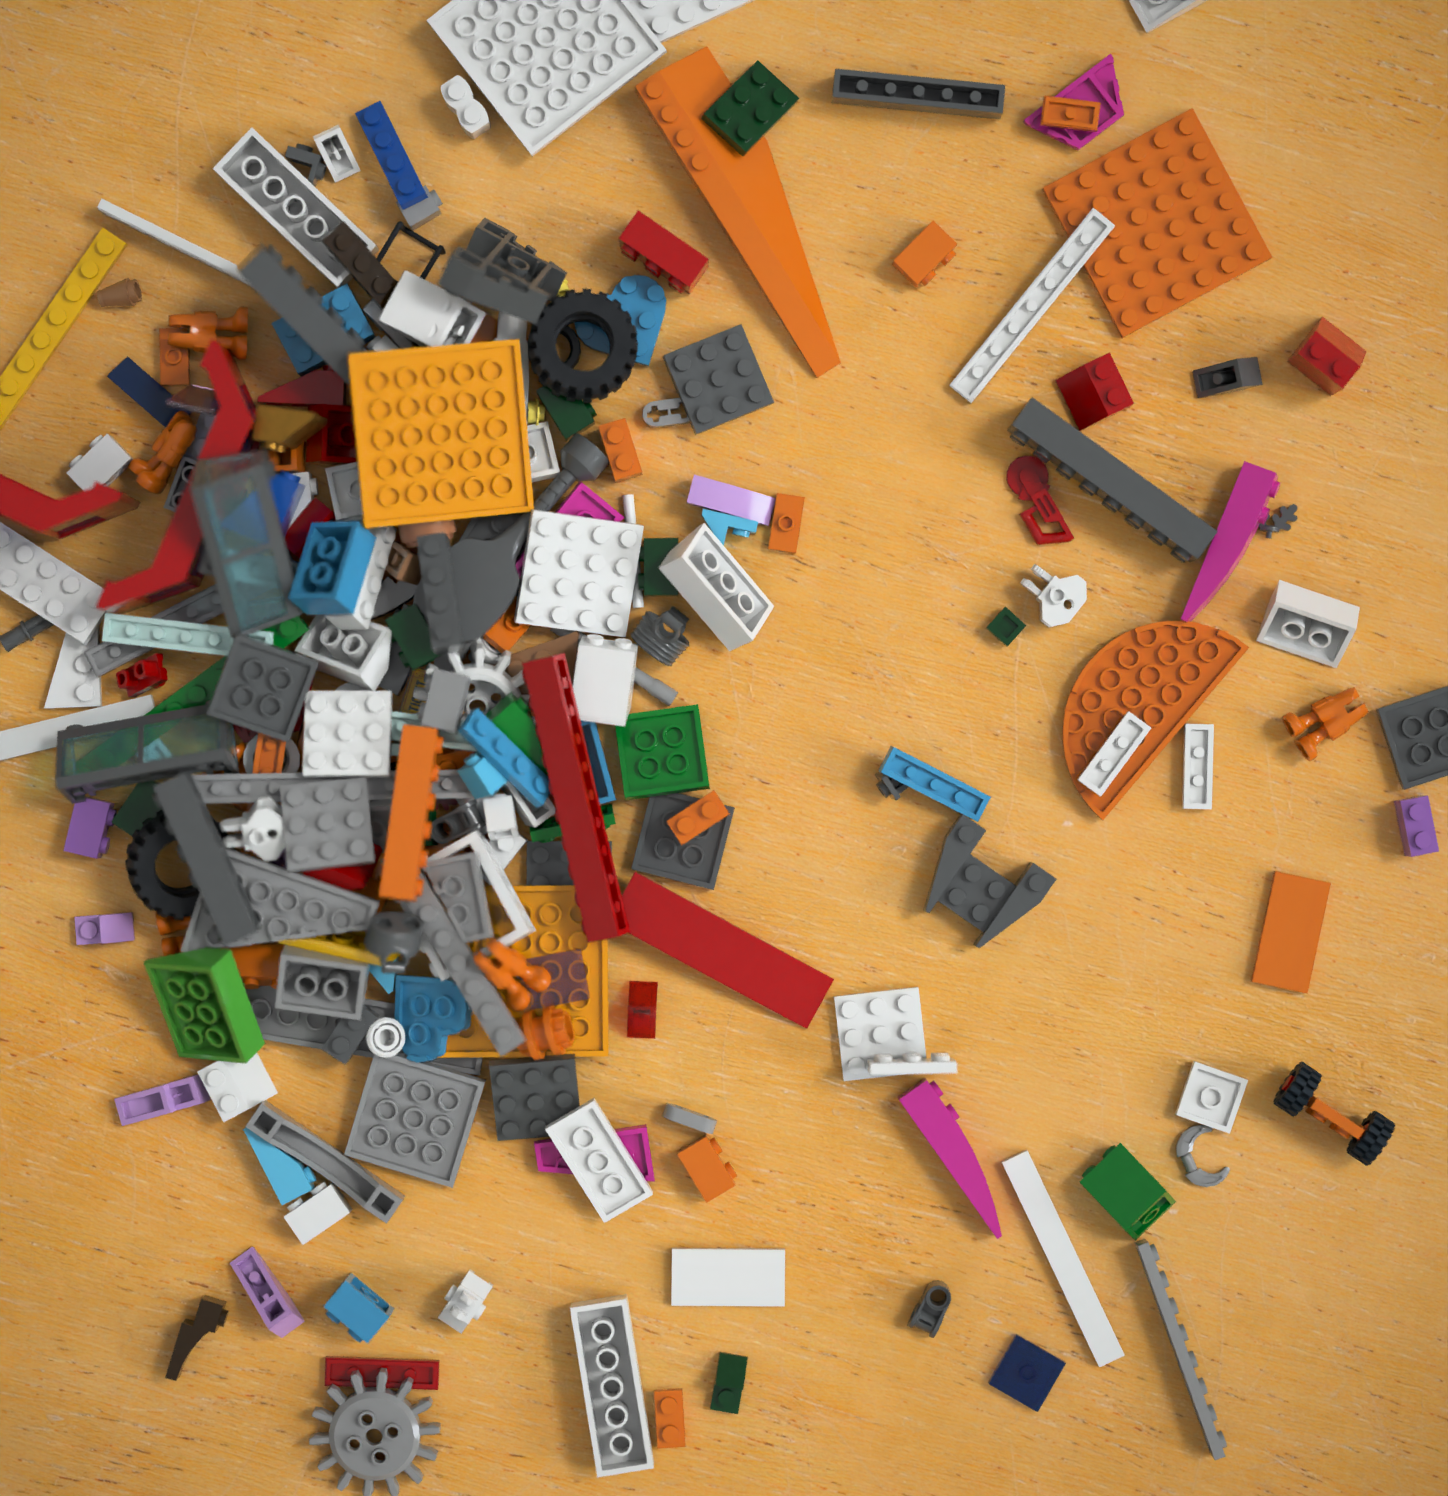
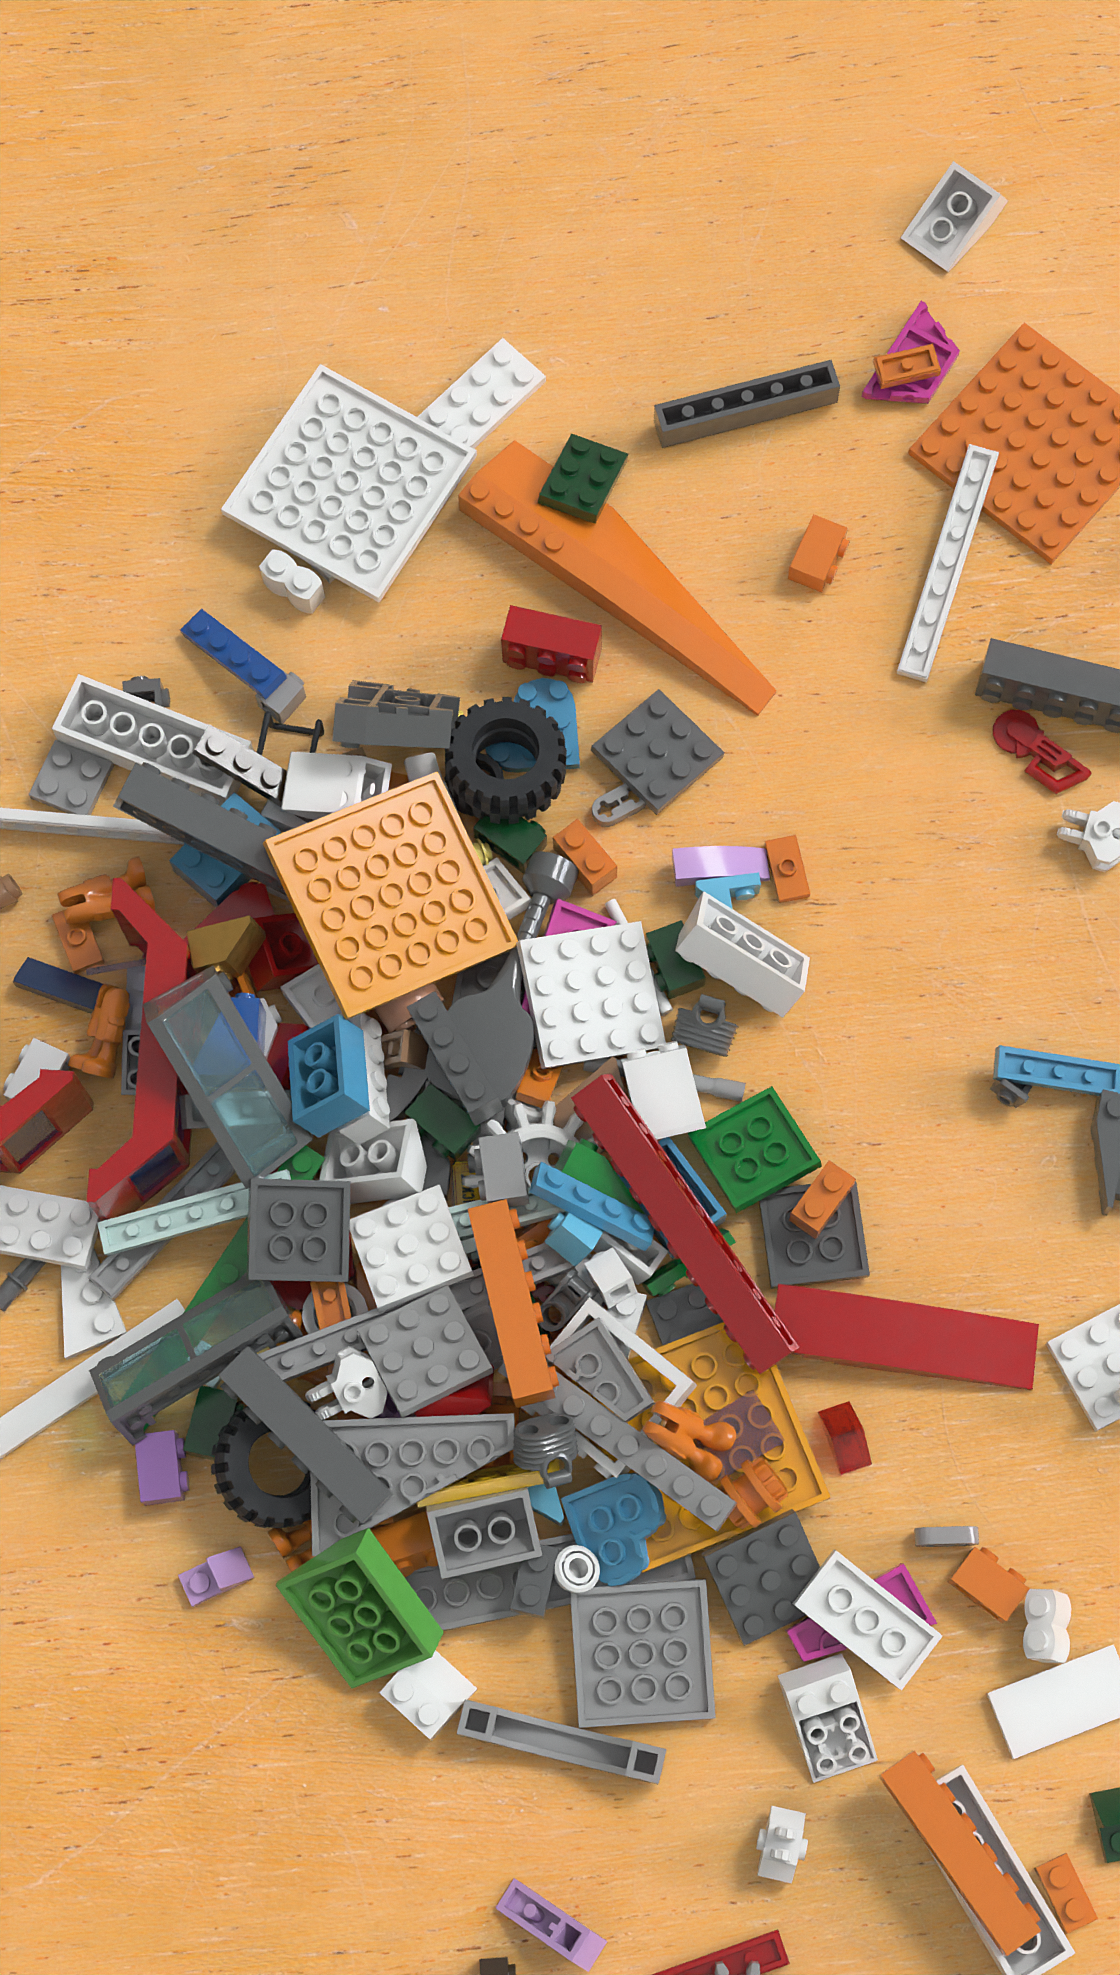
camera: 20 degrees left, 15 degrees down
lavender slope [114,1074,211,1126] -> none
red hips [116,653,168,698] -> none
medium azure slope [243,1127,316,1205] -> none
white brick [284,1182,353,1245] -> none
white slope [313,125,361,183] -> none
dark azure brick [324,1273,394,1344] -> none
dark green plate [986,607,1027,647] -> none
red slope [1055,352,1134,431] -> none
none -> light grey plate [29,740,114,815]
none -> white slope [777,1653,878,1783]
none -> orange brick [878,1750,1041,1956]
none -> white brick [1023,1589,1071,1663]

